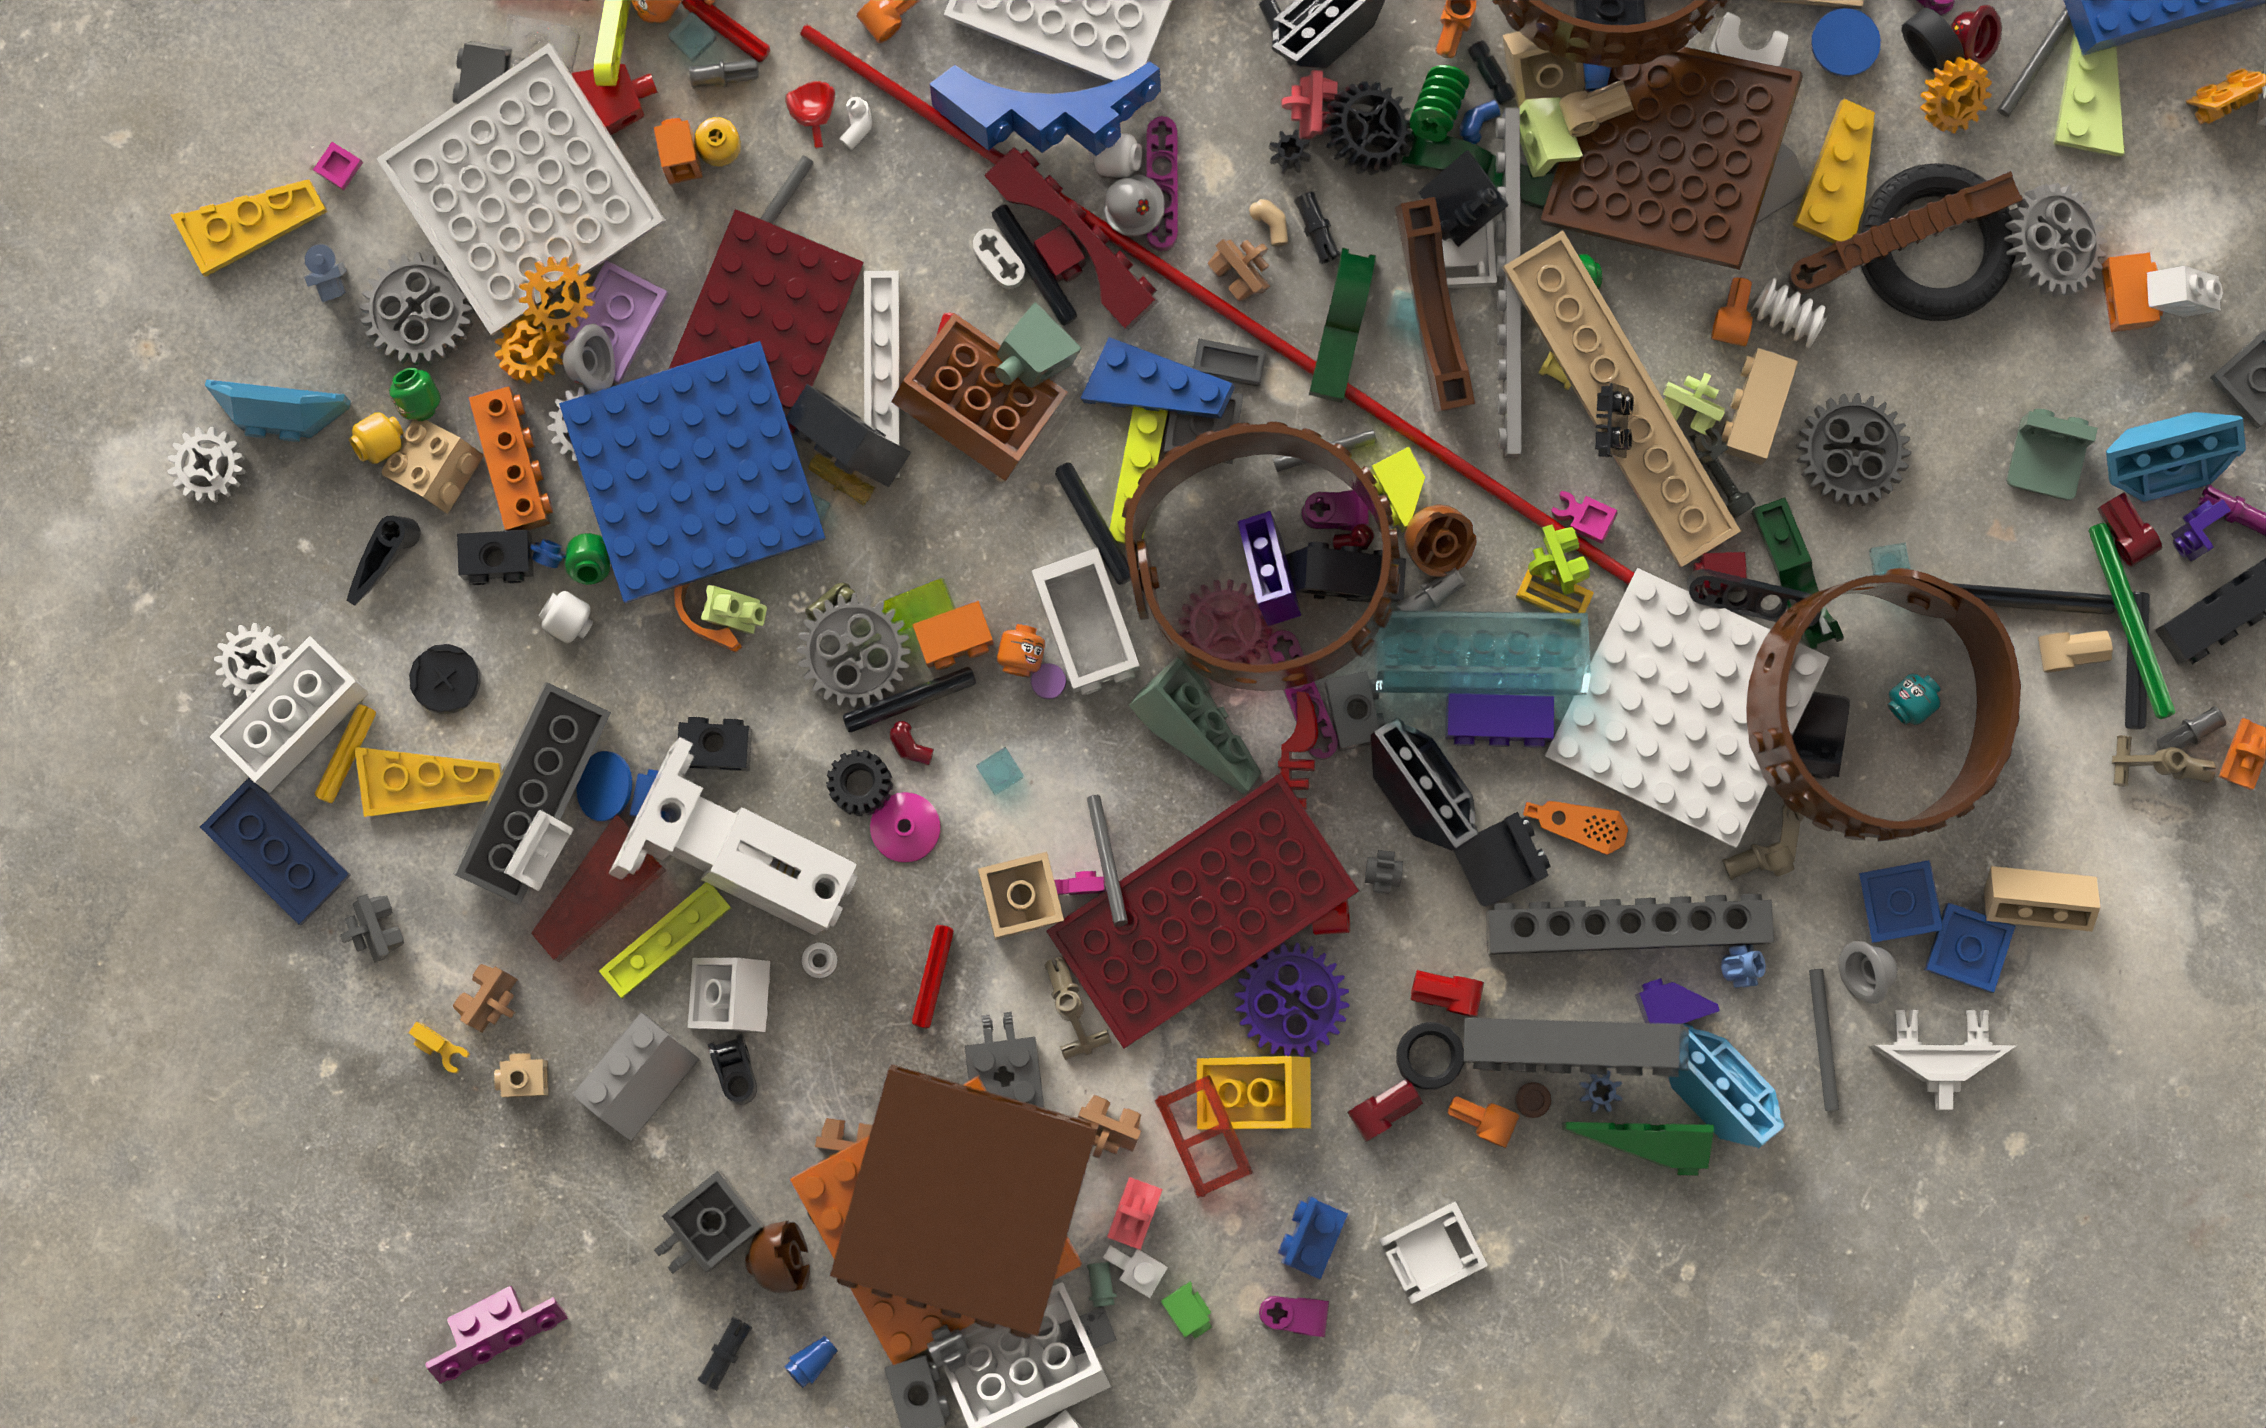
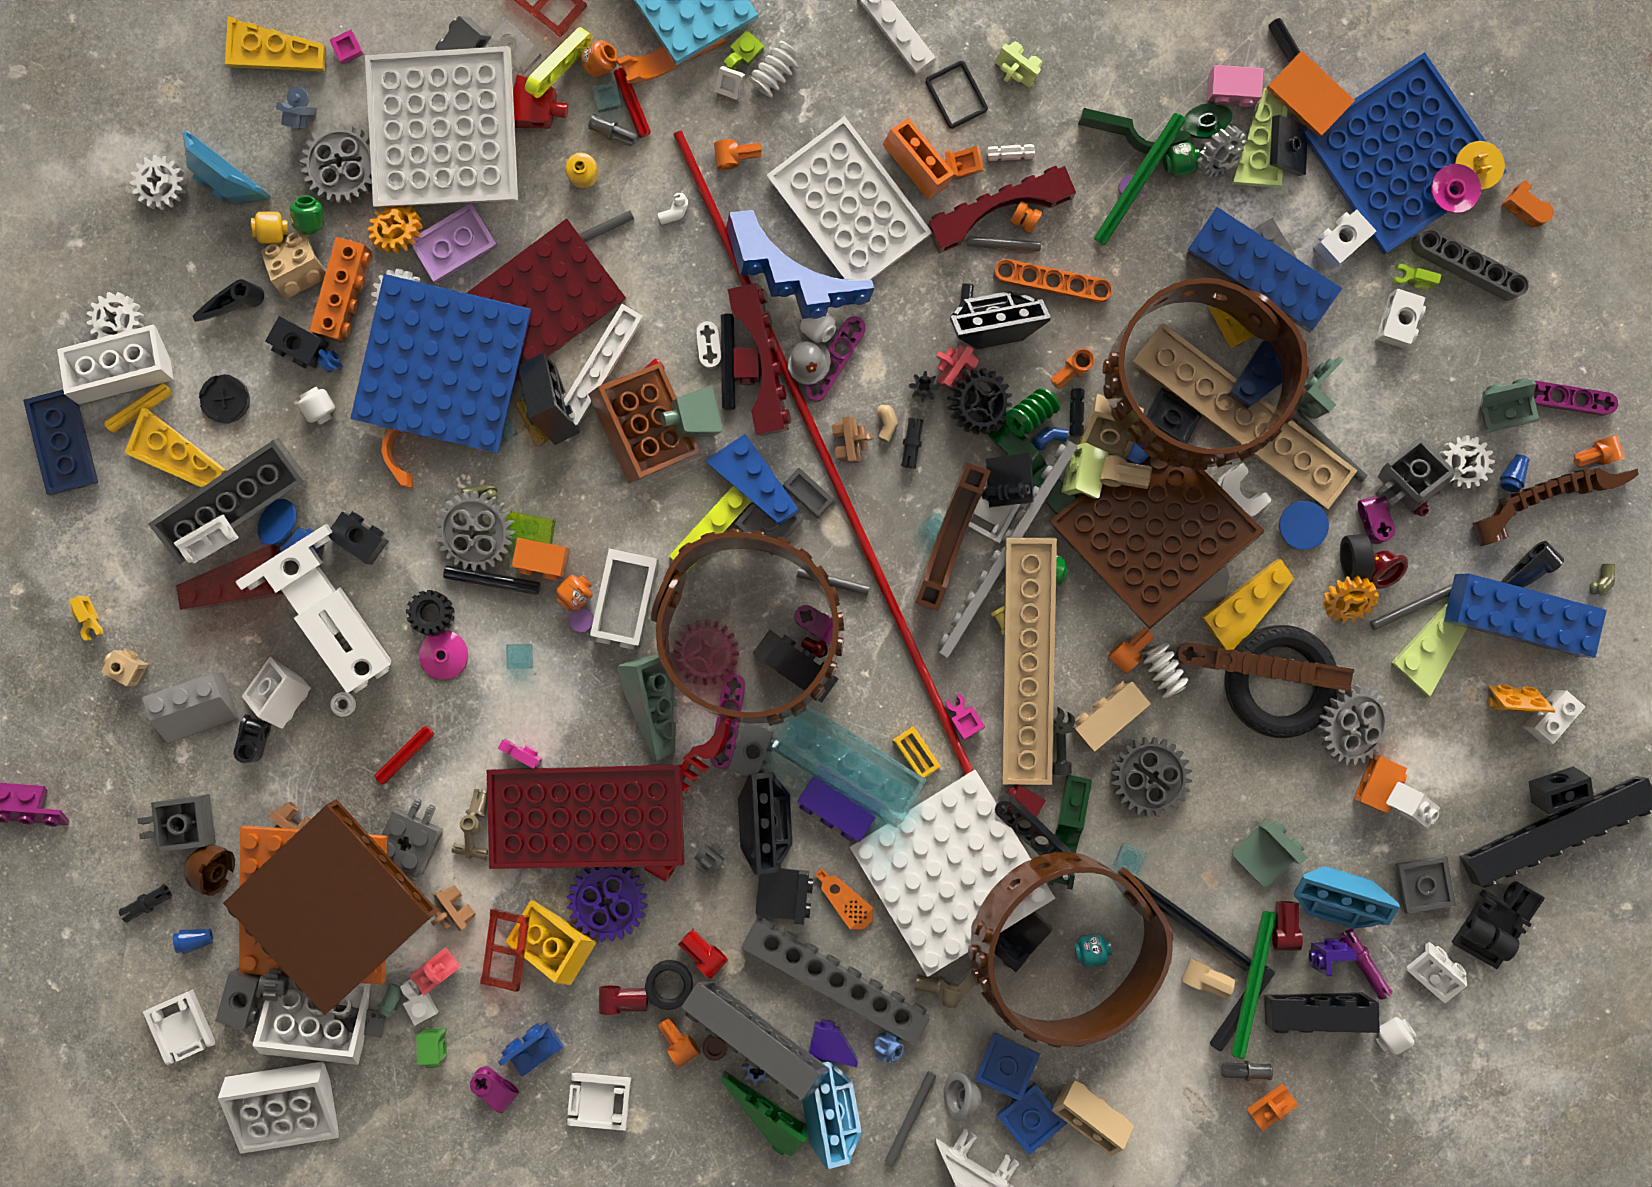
camera: 25 degrees right, 5 degrees up
dark grey hips [340,894,404,963] -> none
medium nougat hips [453,964,518,1033] -> none
light orange gear [518,256,596,333] -> none
light grey hat [563,323,615,392] -> none
green head [565,533,611,585] -> none
neon yellow plate [599,882,732,999] -> none
orange brick [654,118,703,184] -> none
yellowish green hips [701,585,767,634] -> none
red piece [785,81,835,148] -> none
dark red arm [889,721,934,765] -> none
tan slope [978,852,1064,940] -> none
black axle [1055,462,1131,585] -> none
dark grey bar [1087,795,1128,927] -> none
dark purple brick [1237,511,1301,626] -> none
dark green piece [1308,248,1376,403] -> none
neon yellow slope [1370,447,1425,532] -> none
light grey pin [1396,568,1466,624] -> none
dark orange cylinder [1404,504,1477,577] -> none
lime hips [1528,525,1590,595] -> none
black hinge [1595,383,1634,458] -> none
yellowish green hips [1663,373,1725,435] -> none
dark tan pin [2112,735,2216,787] -> none

